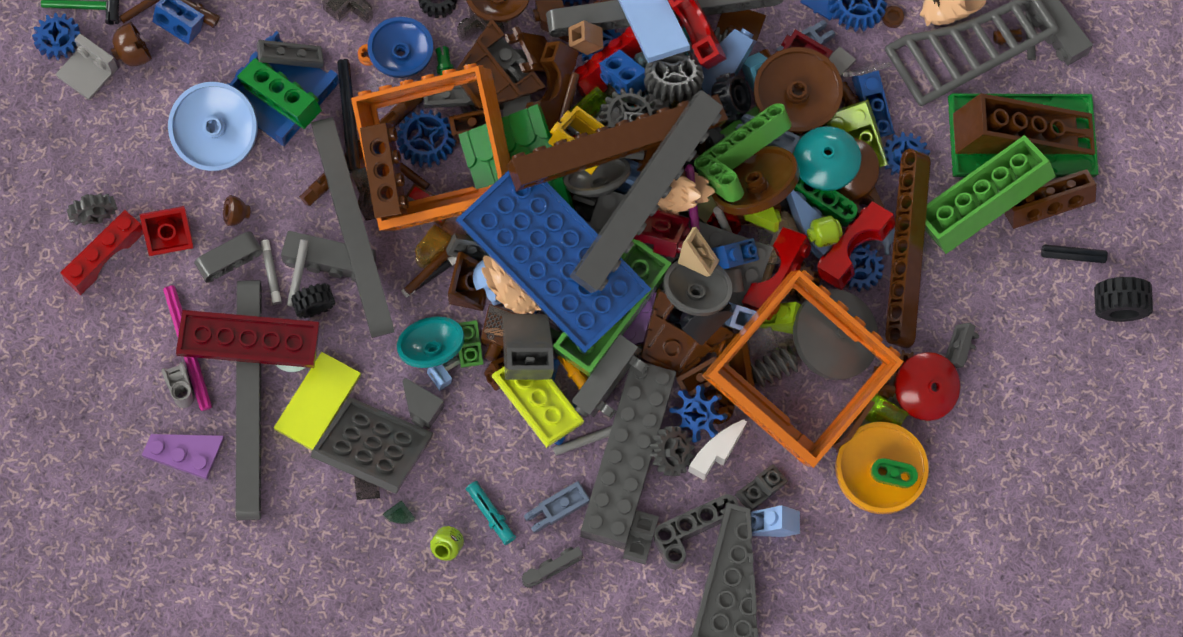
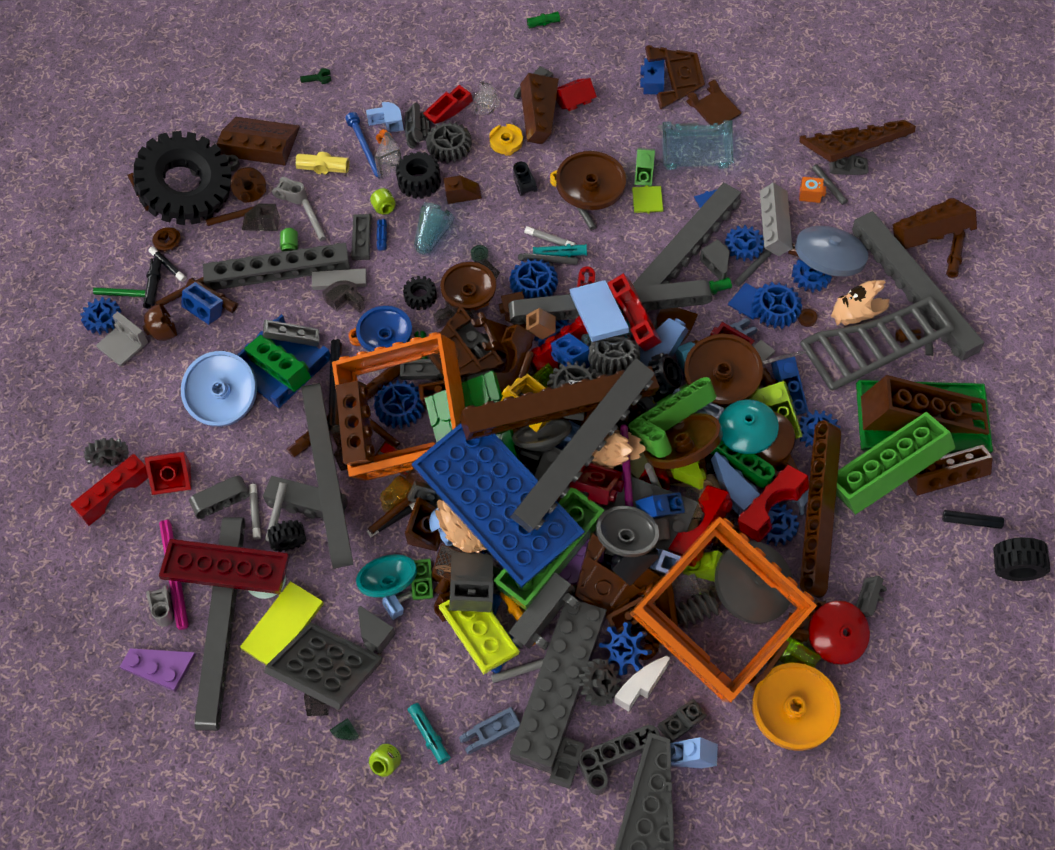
camera: 10 degrees right, 10 degrees down
reddish brown brick [223,195,251,226] -> none
dark grey hinge [522,546,583,588] -> none
tan slope [678,227,719,277] -> none
lime head [807,216,842,247] -> none
green plate [871,458,918,489] -> none

